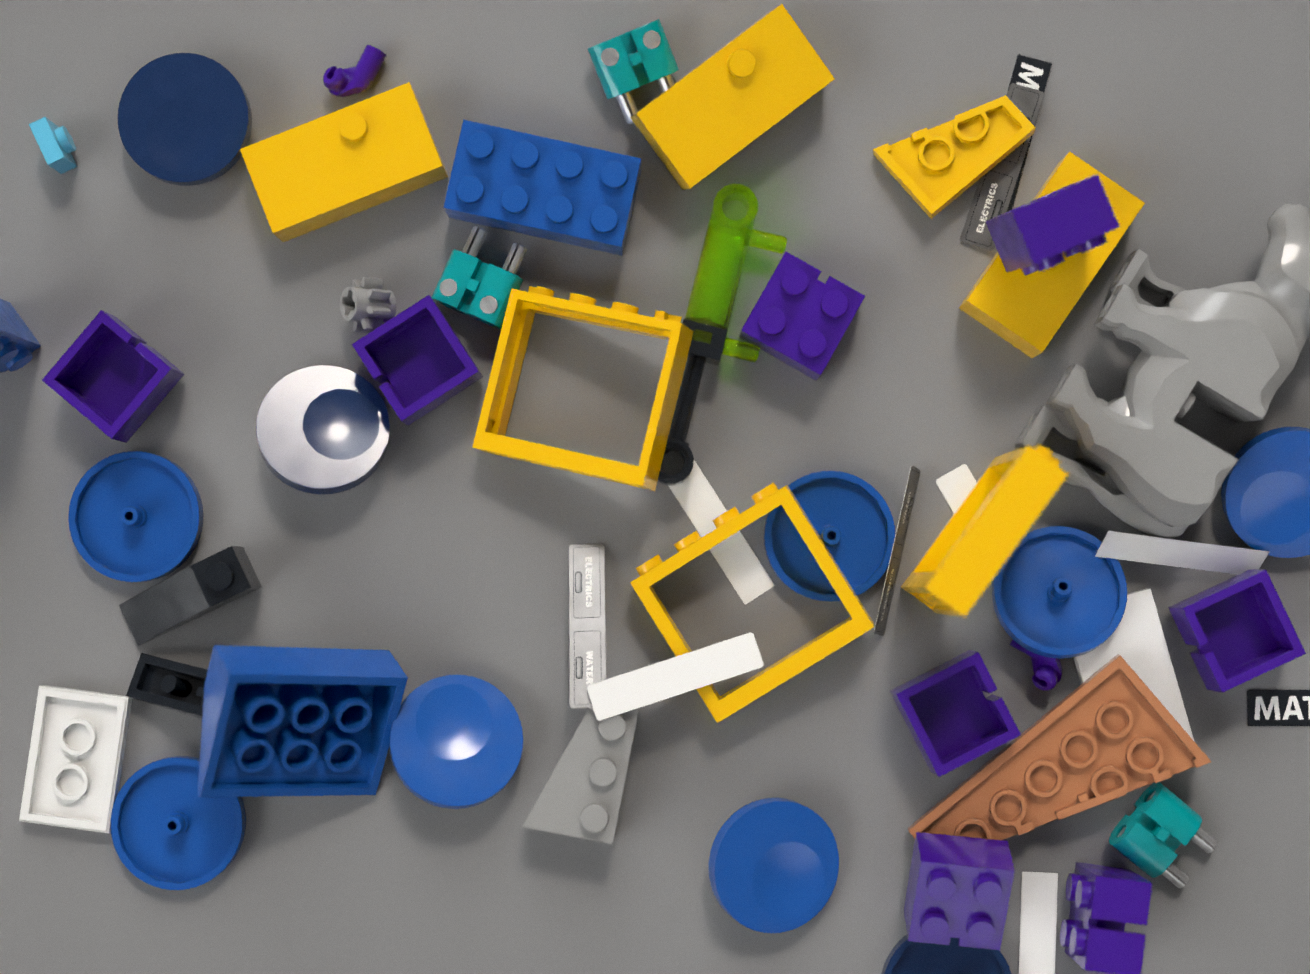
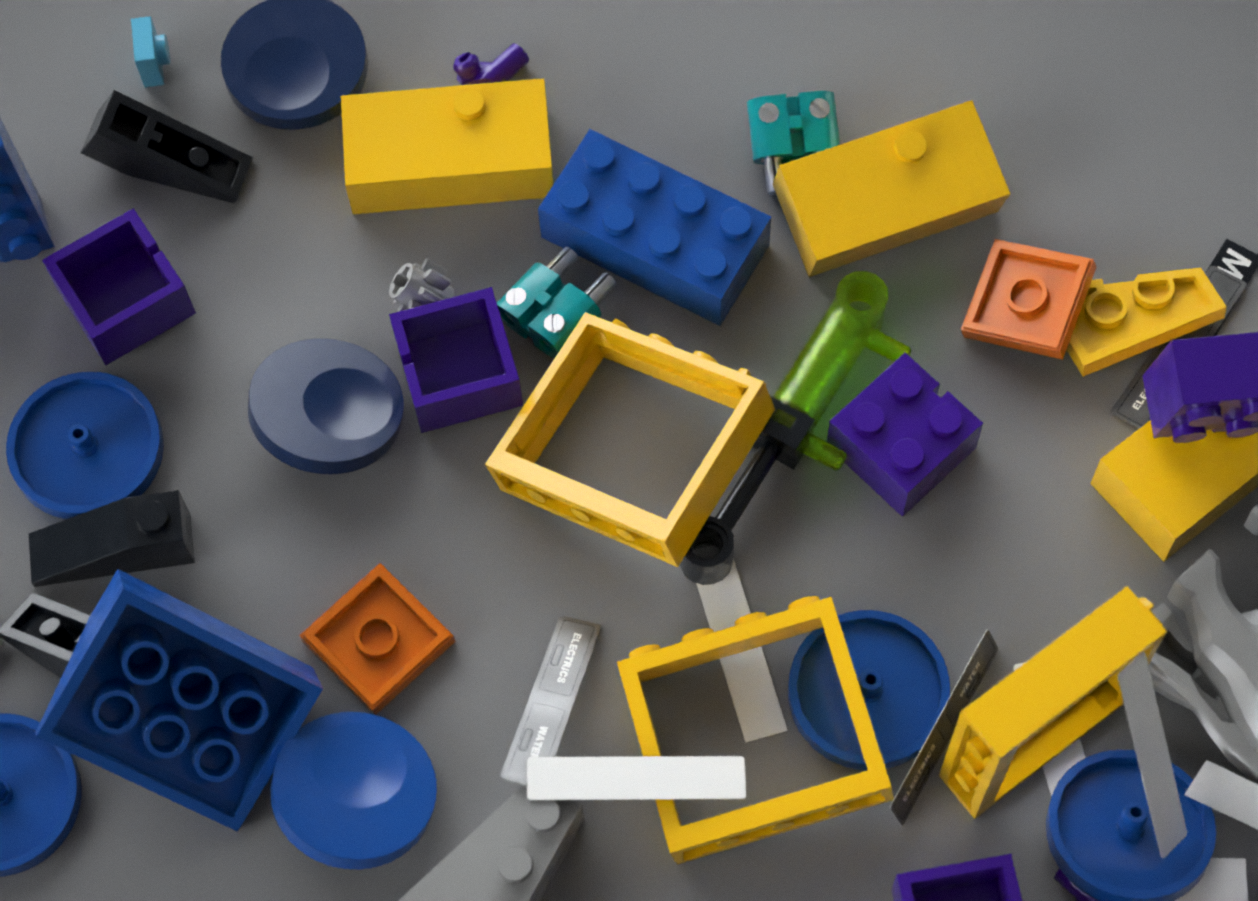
camera: 20 degrees right, 20 degrees down
none -> black slope [80,90,253,203]
none -> orange tile [299,563,455,715]
none -> orange tile [960,239,1096,360]
none -> white sticker [1118,652,1187,858]

